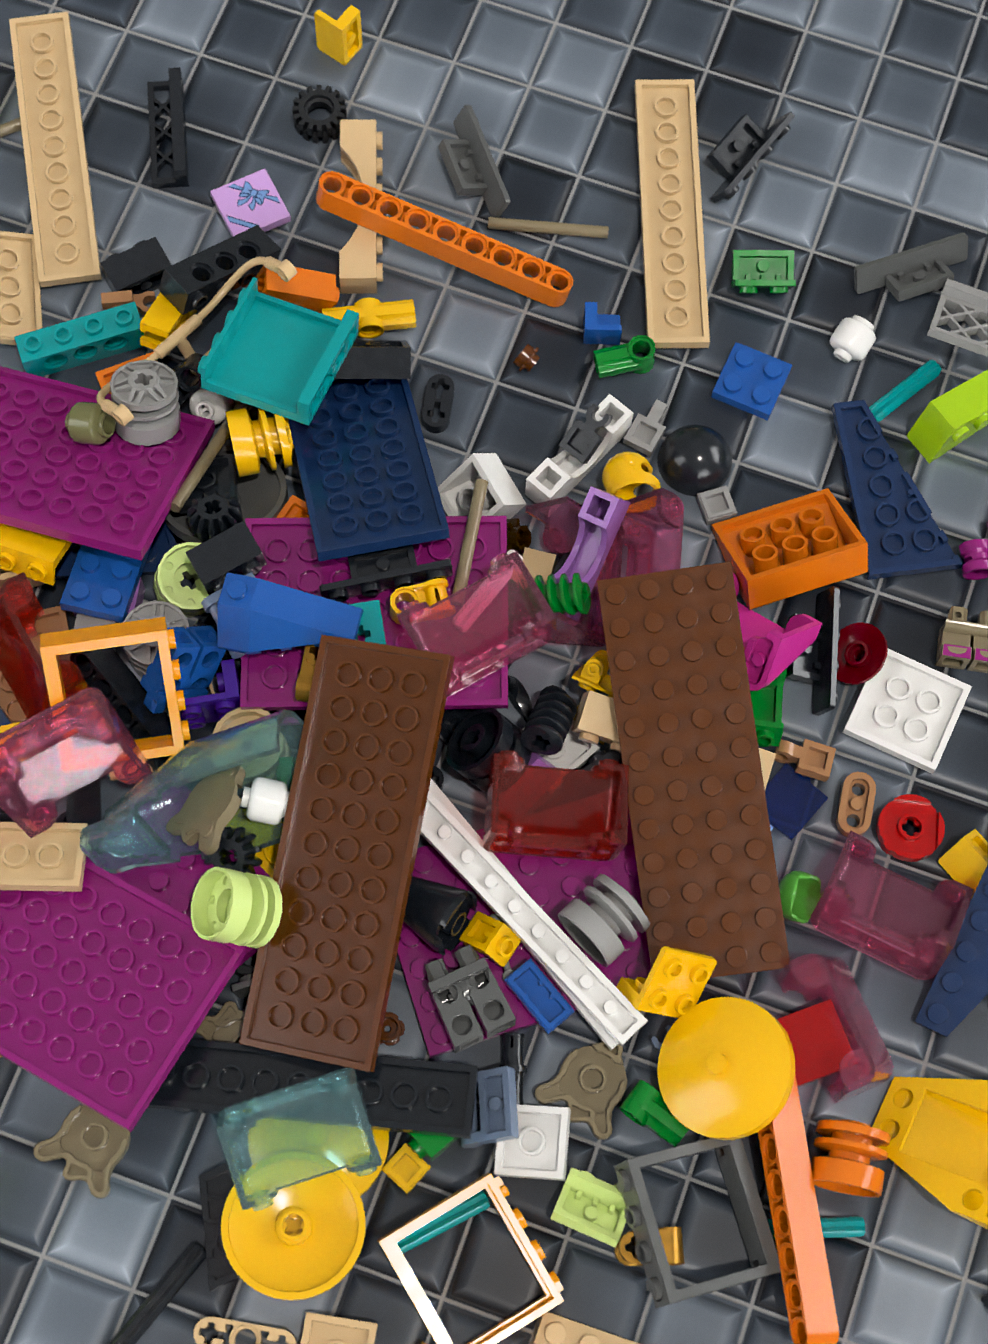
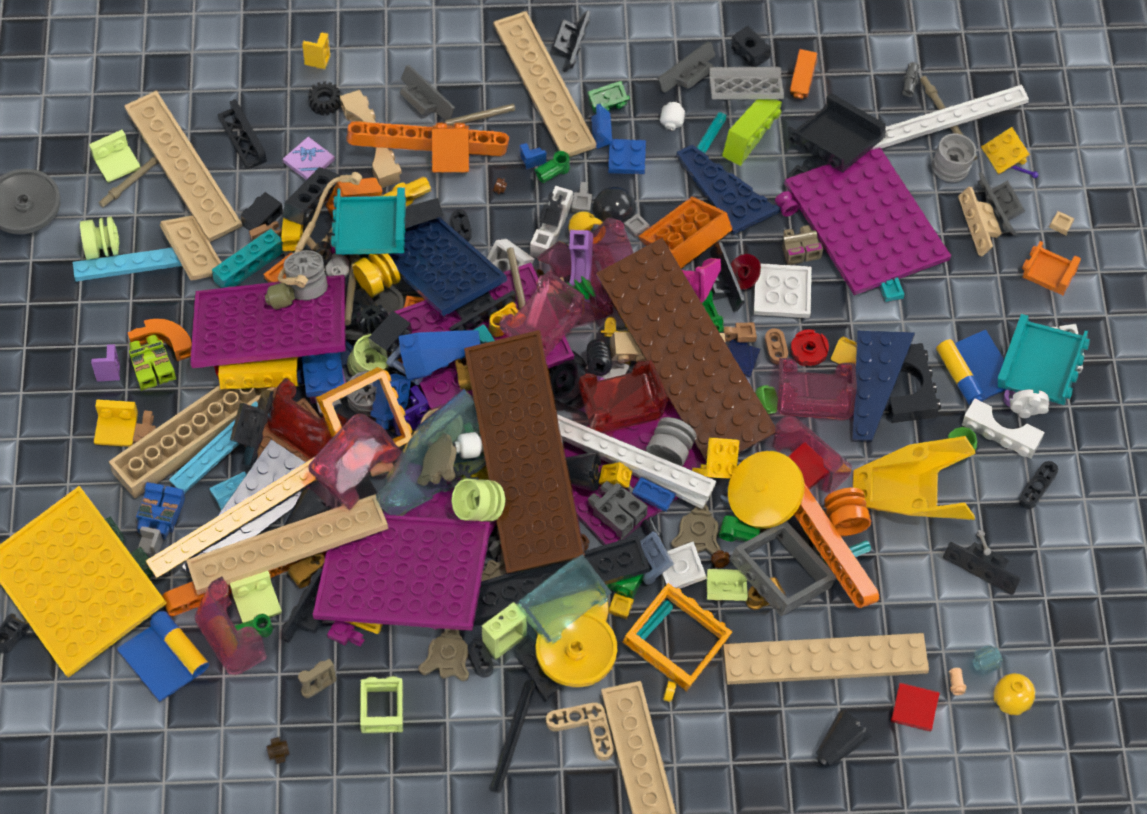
camera: 20 degrees left, 10 degrees down
none -> orange panel [432,123,469,172]
none -> black beam [468,640,494,678]
none -> yellowish green window [482,602,527,660]
none -> blue panel [591,104,612,149]
none -> reddish brown plate [711,550,730,568]

